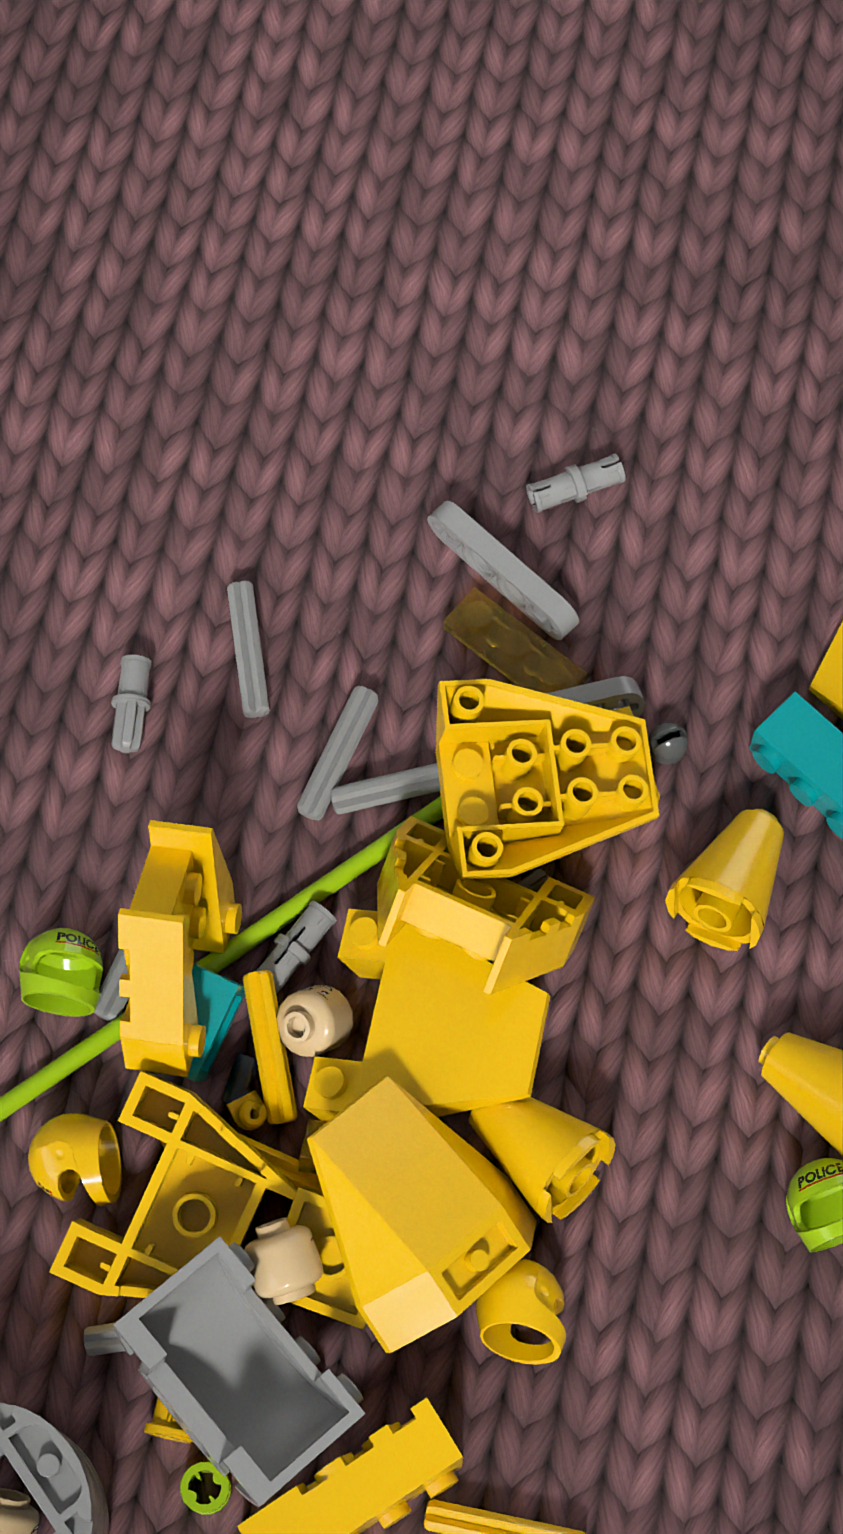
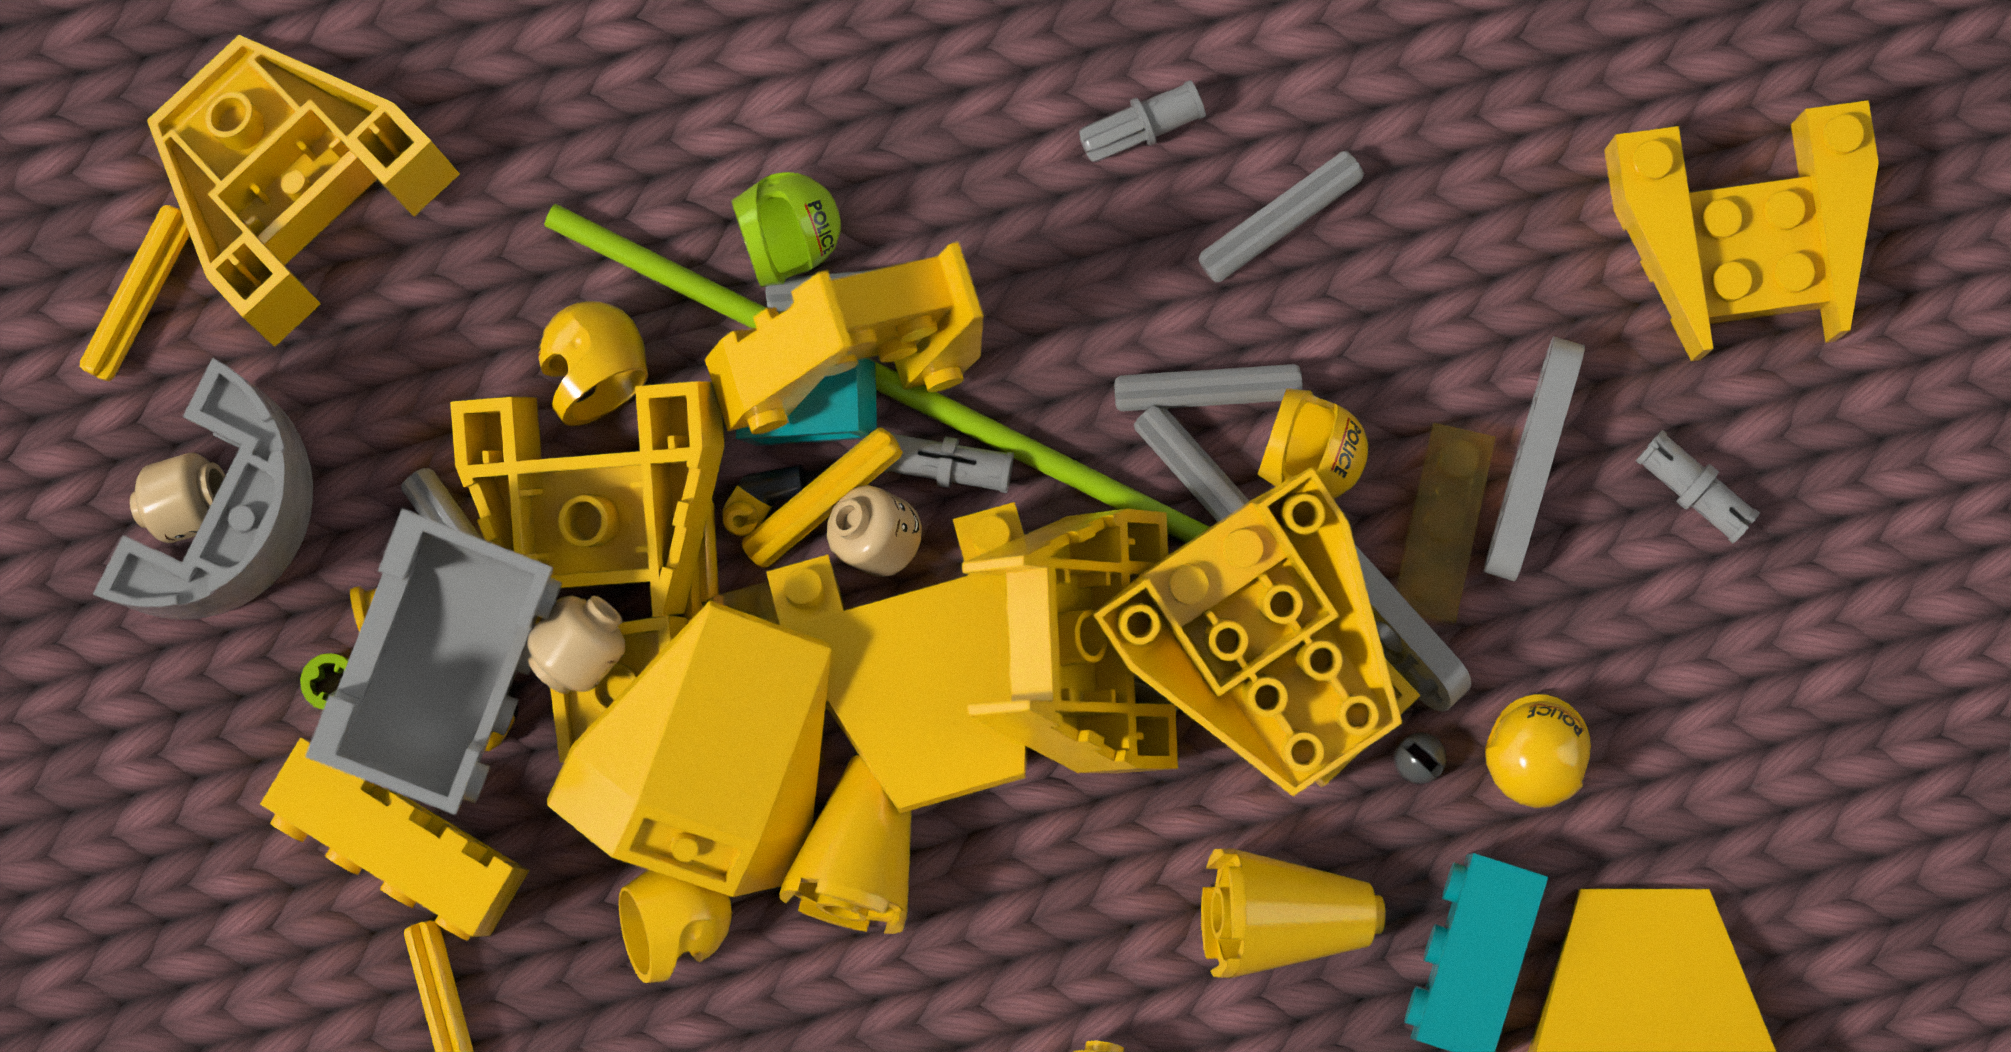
camera: 65 degrees right, 15 degrees up
none -> yellow helmet [1257,388,1368,499]
none -> yellow helmet [1485,694,1591,808]
none -> yellow wedge [1604,100,1879,361]

